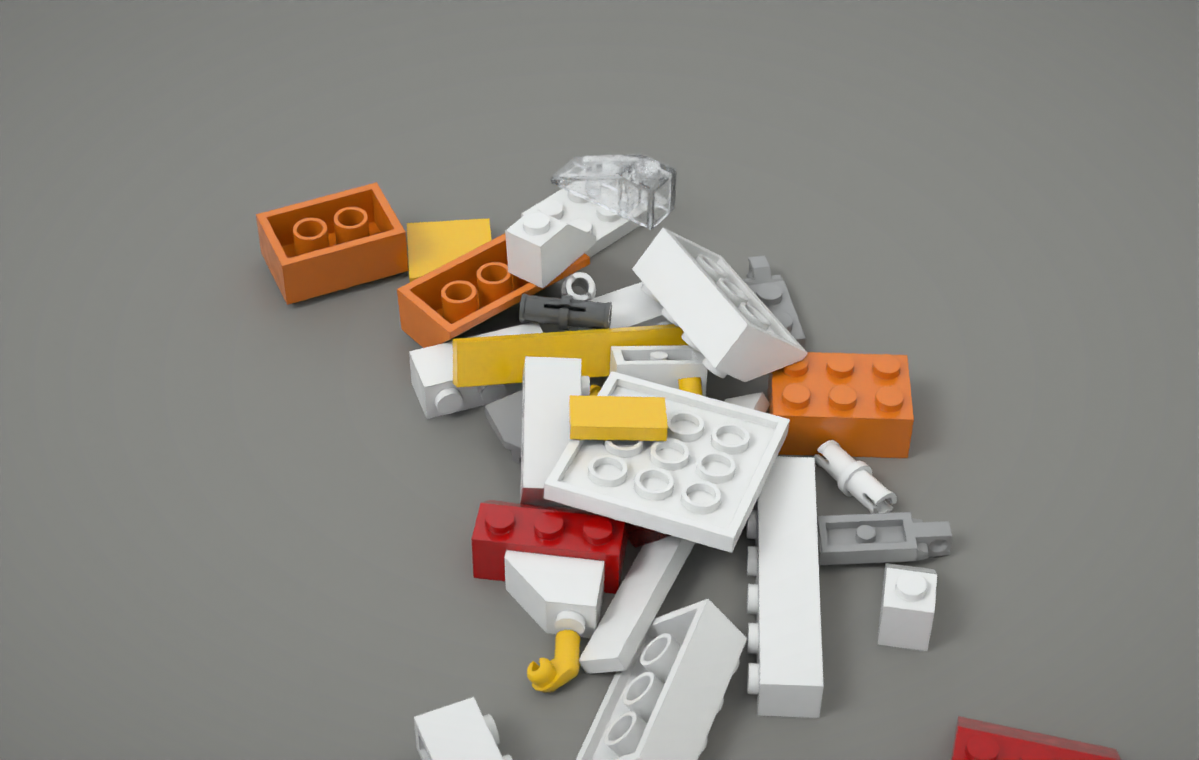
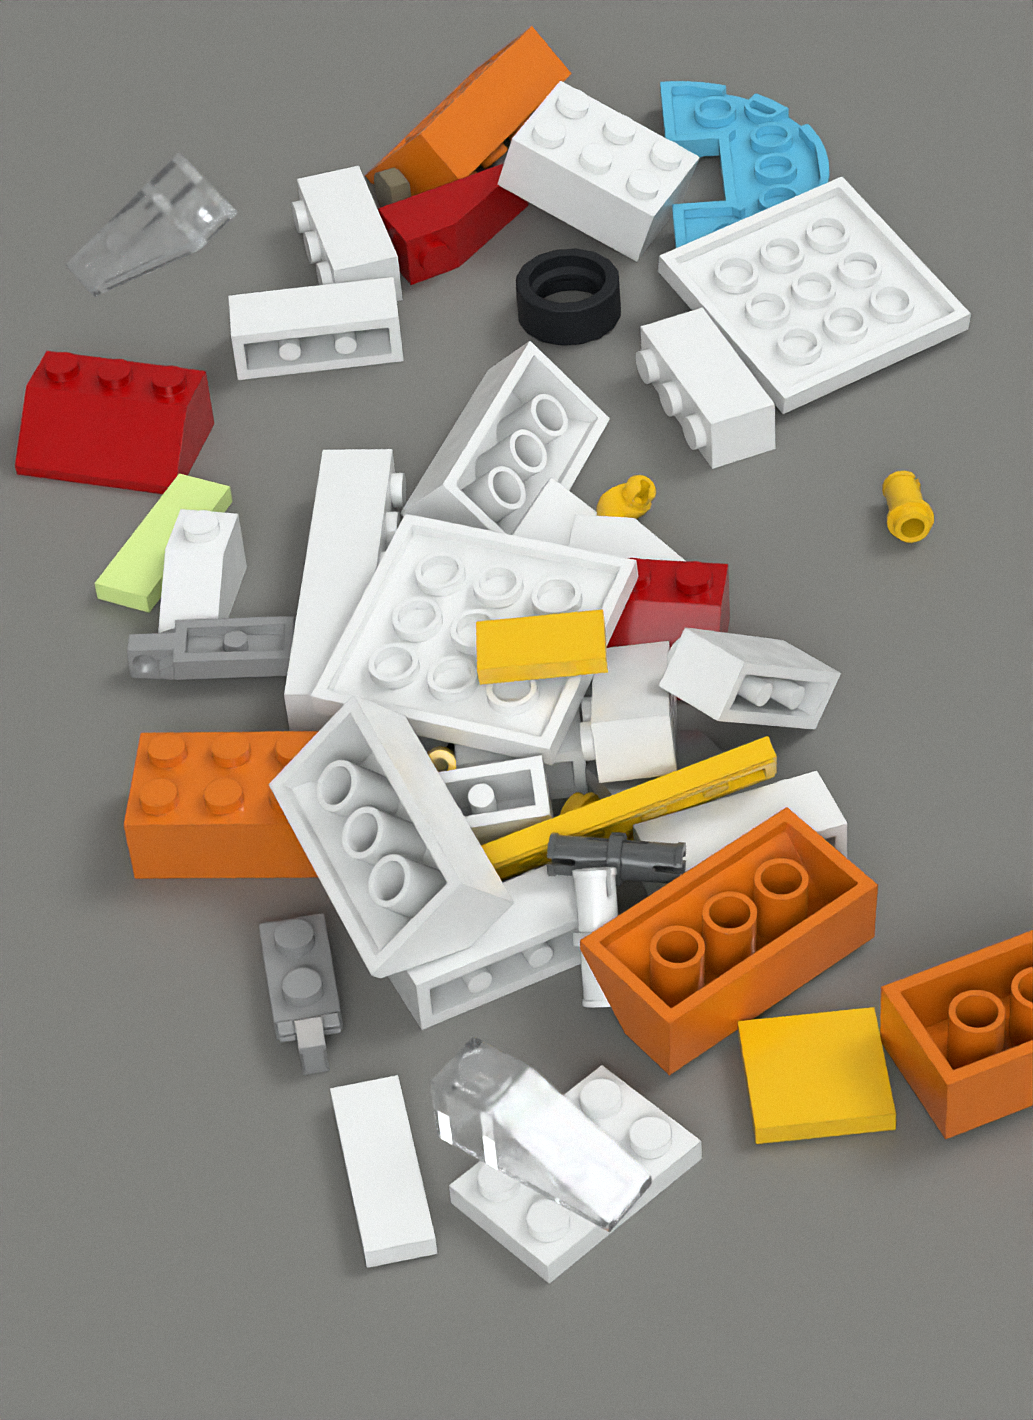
camera: 175 degrees left, 0 degrees up
white slope [505,209,596,288] -> none
white pin [814,440,897,514] -> none
none -> yellowish green tile [94,473,233,613]
none -> white tile [330,1075,438,1268]
none -> white brick [659,628,841,730]
none -> yellow pin [882,470,934,543]

